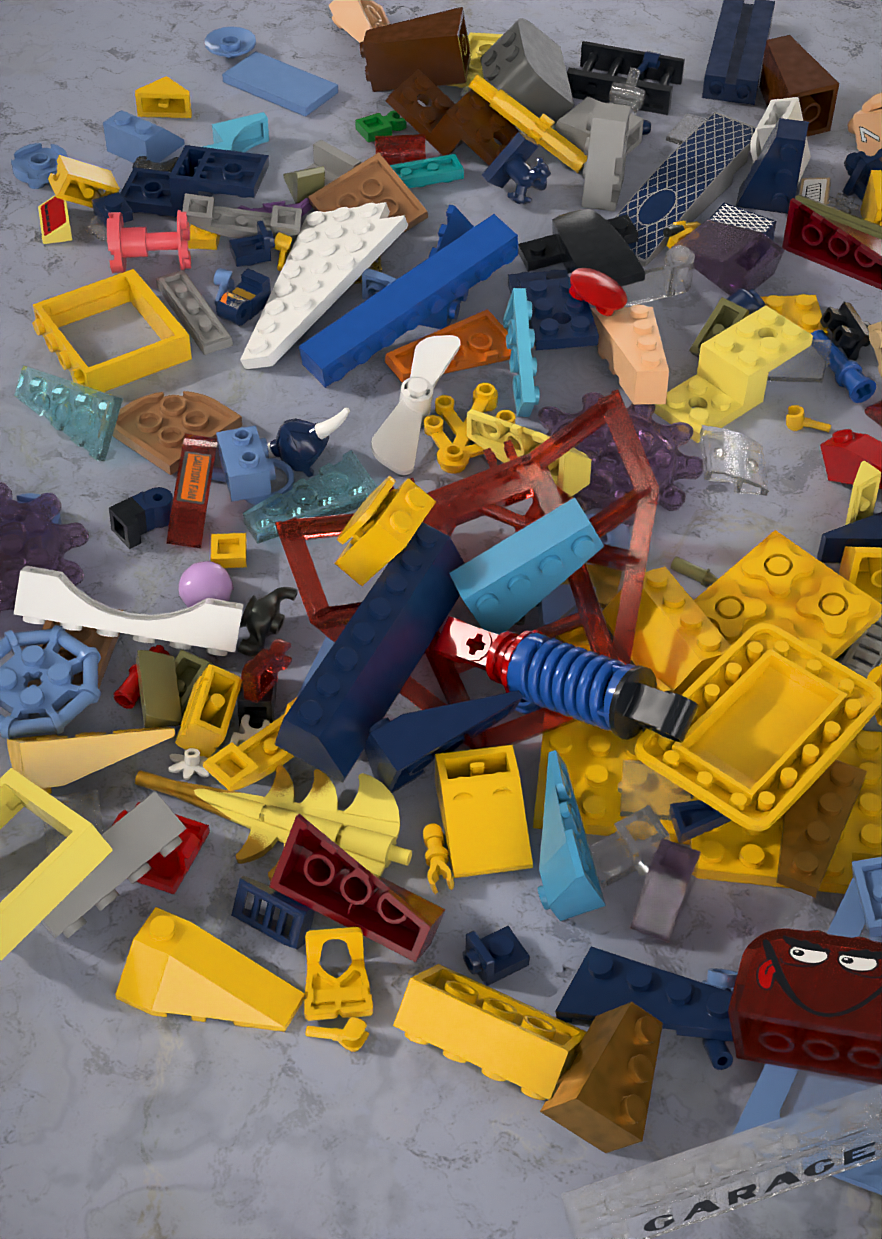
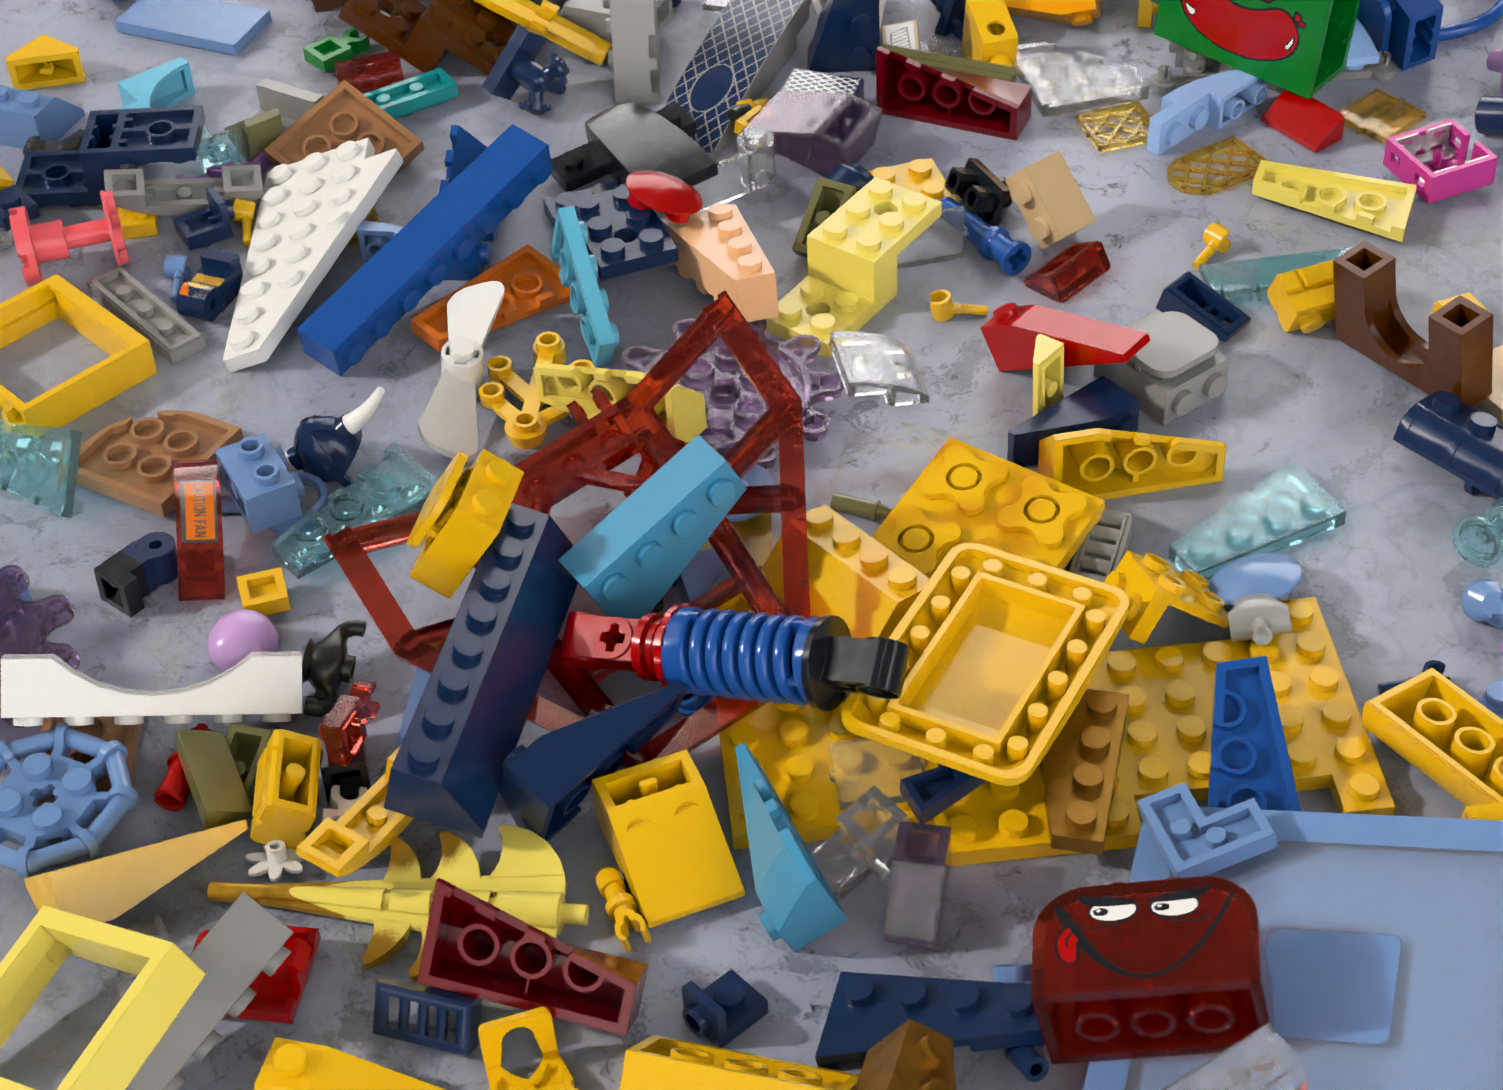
camera: 10 degrees left, 5 degrees down
none -> clear light blue bracket [197,124,241,174]

